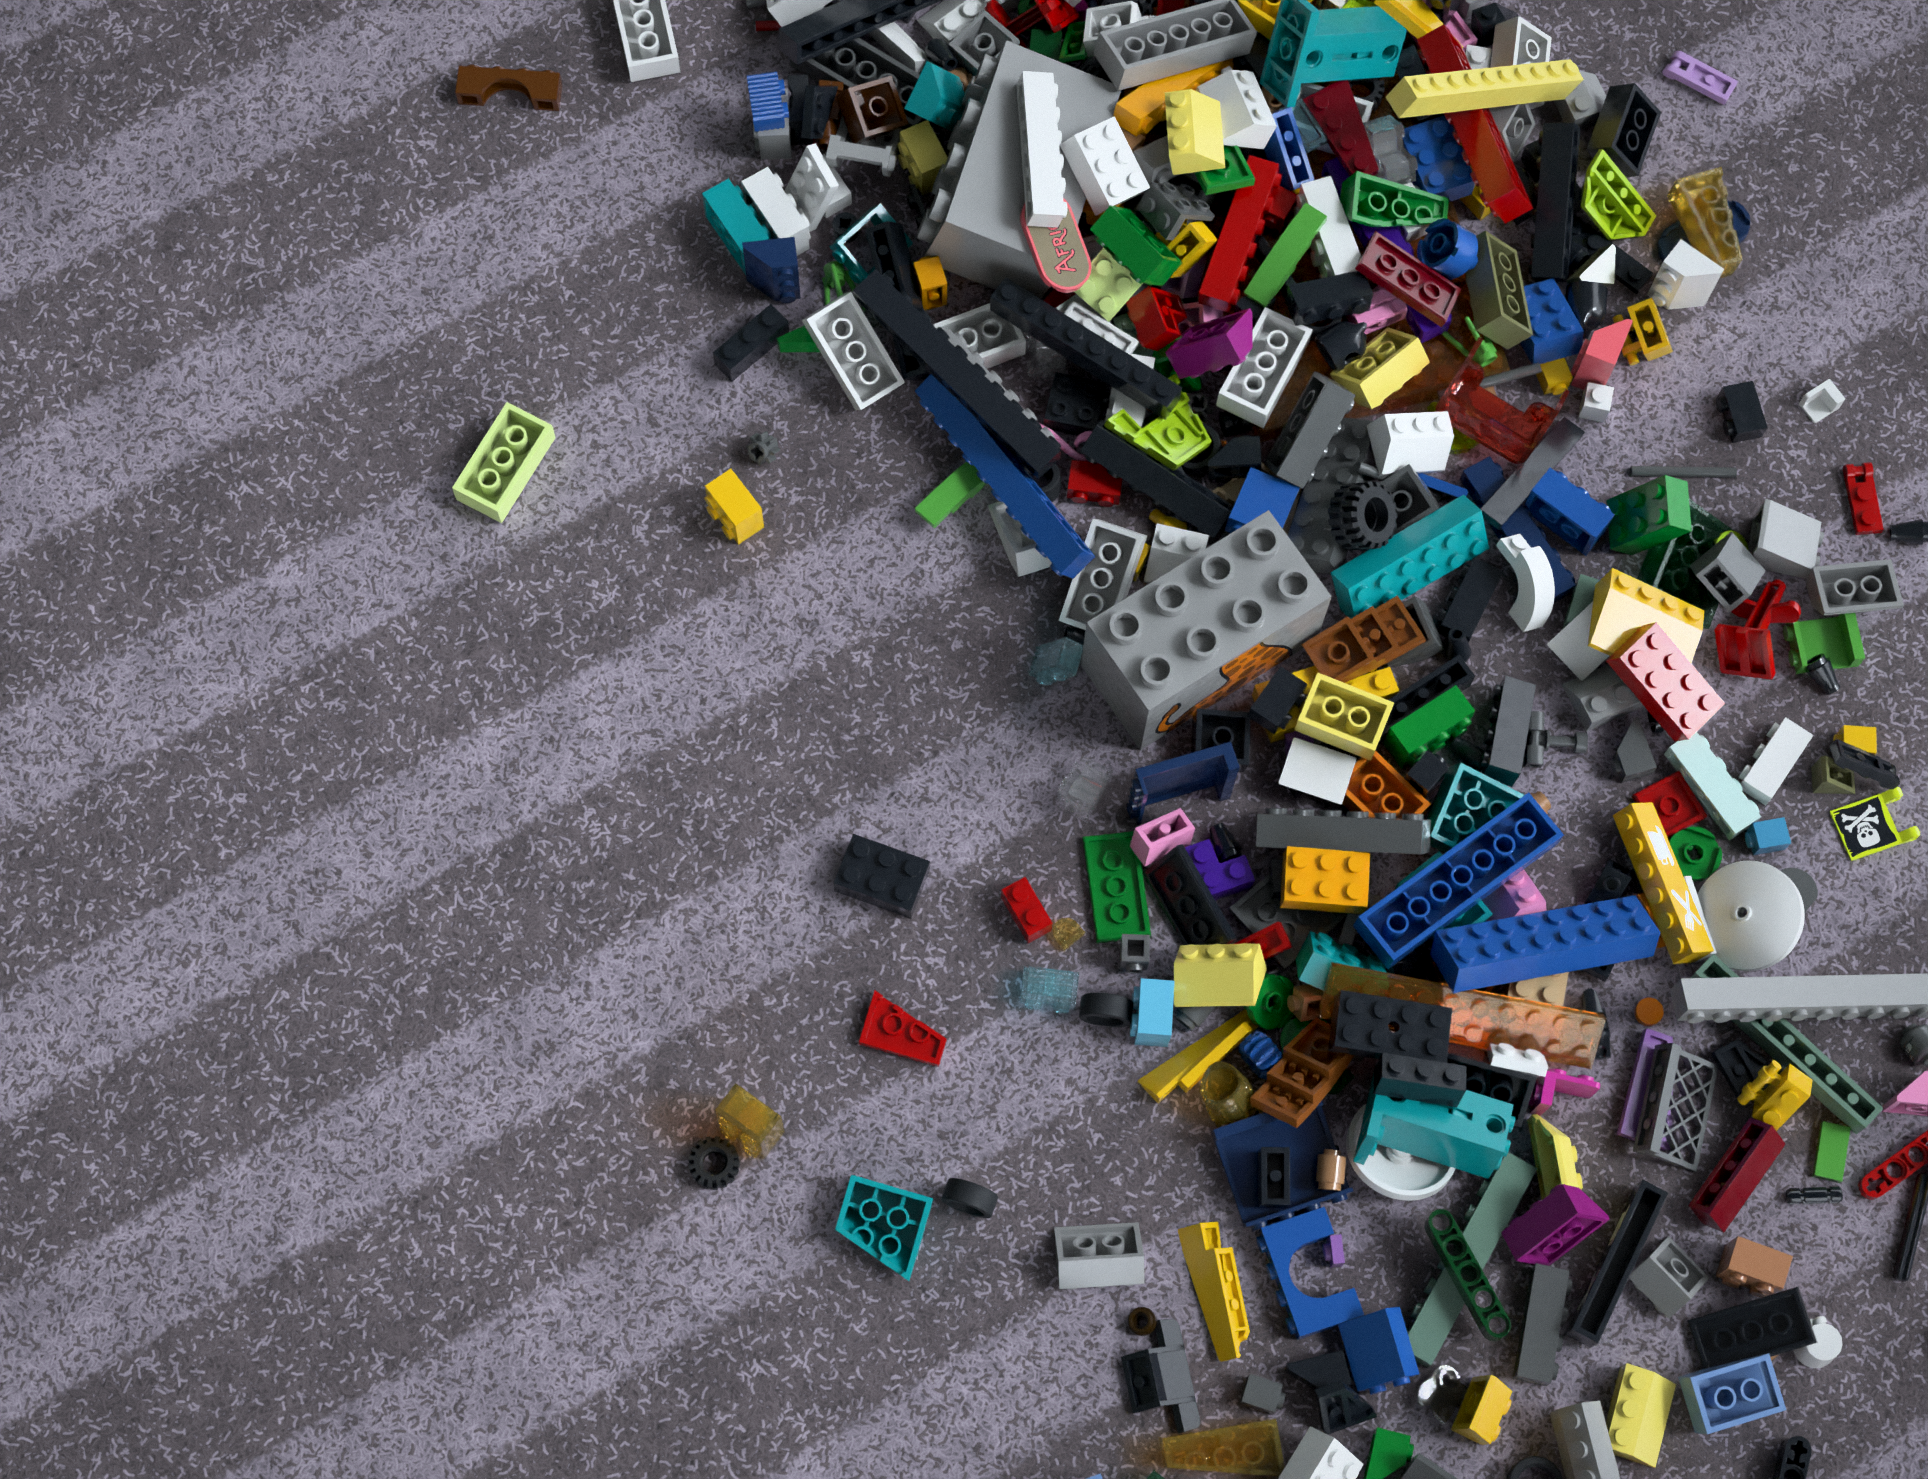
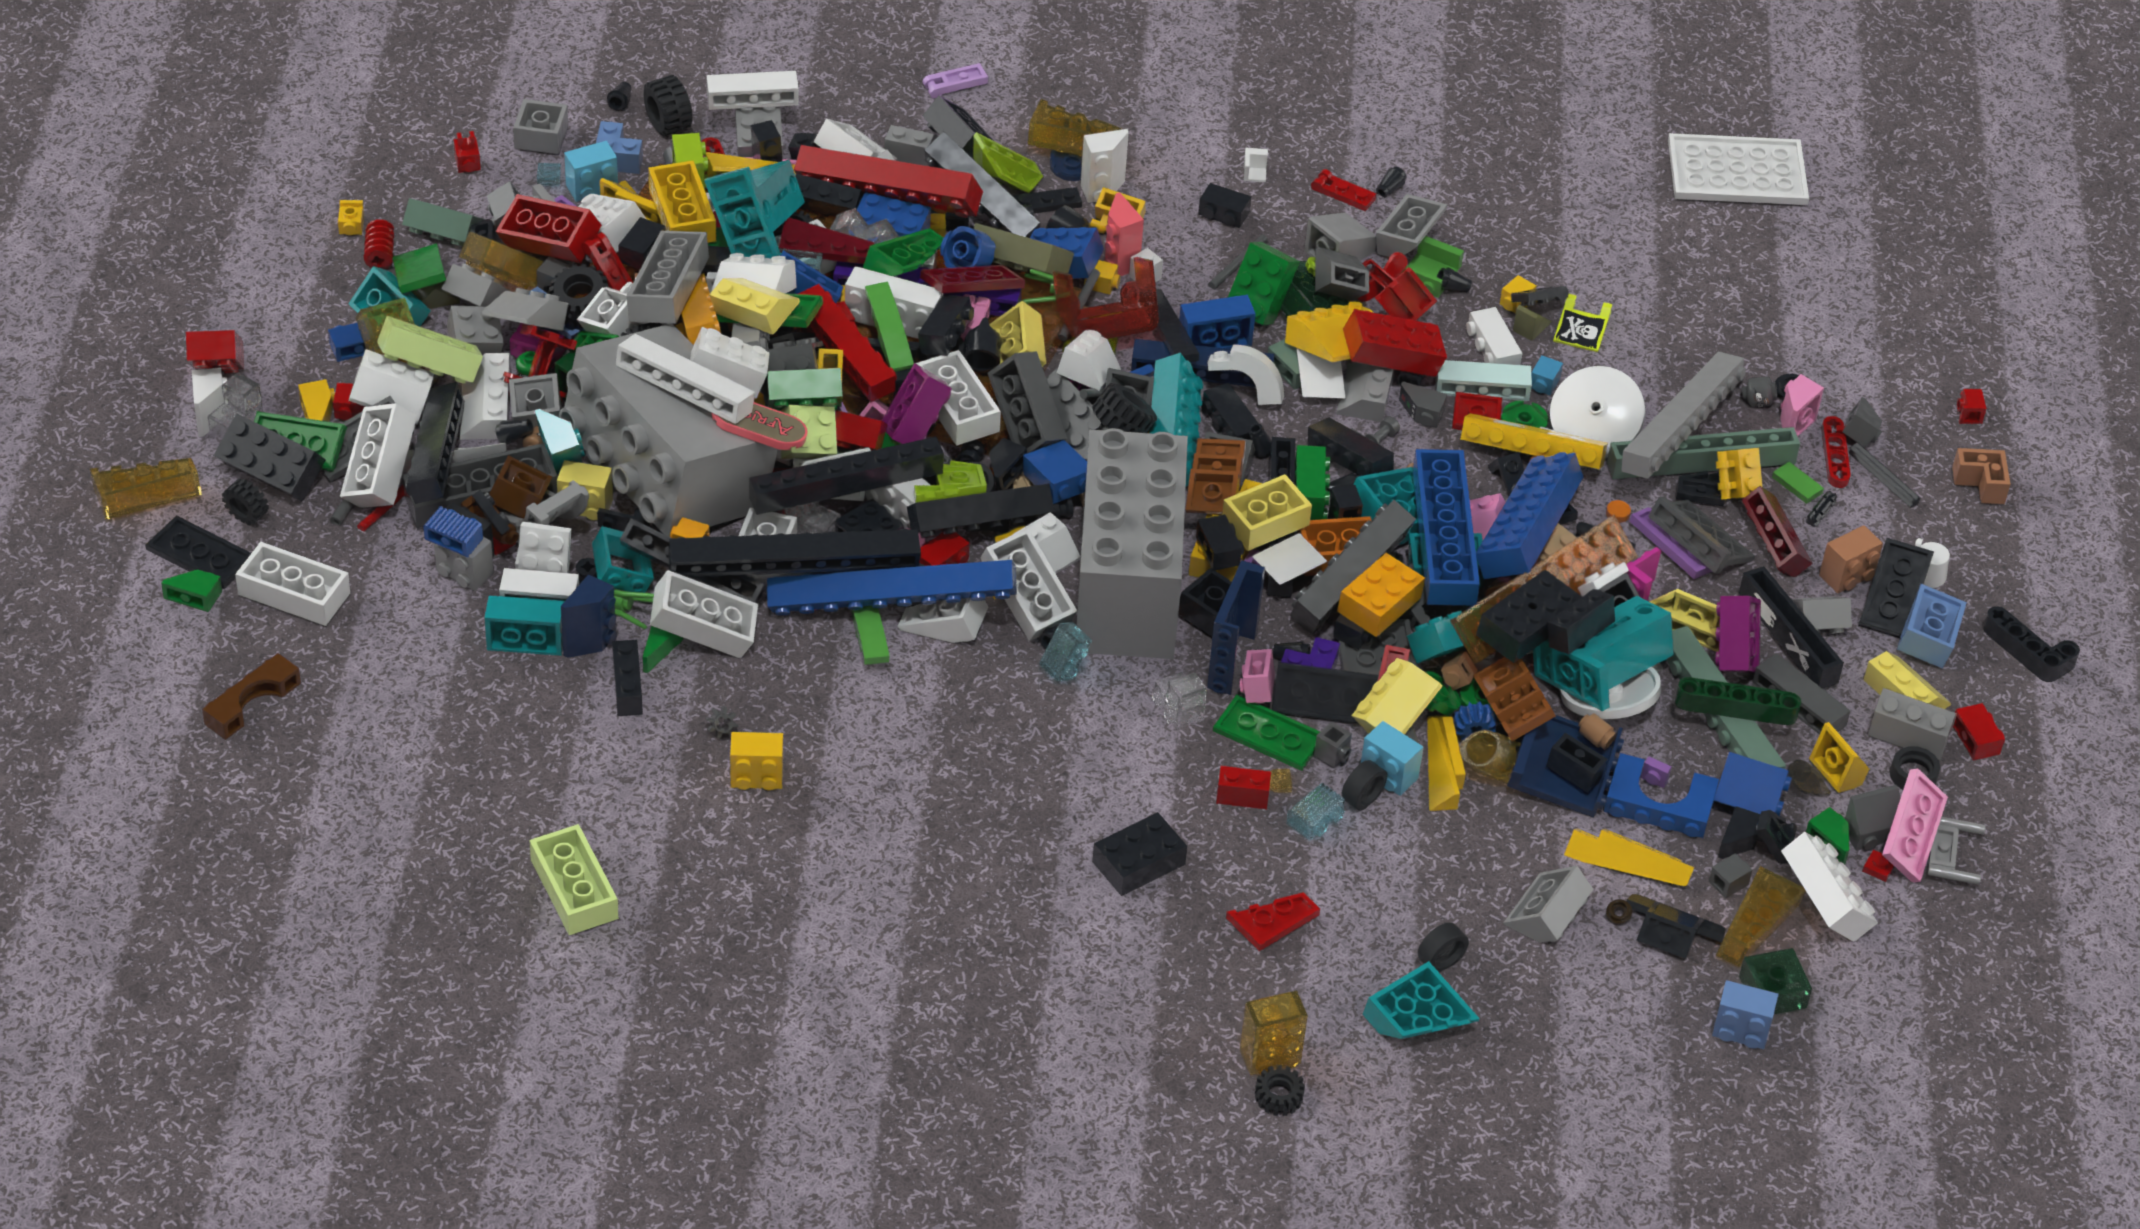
camera: 55 degrees left, 25 degrees down
light yellow brick [1386,59,1584,118] -> none
slope [1566,244,1616,287] -> none

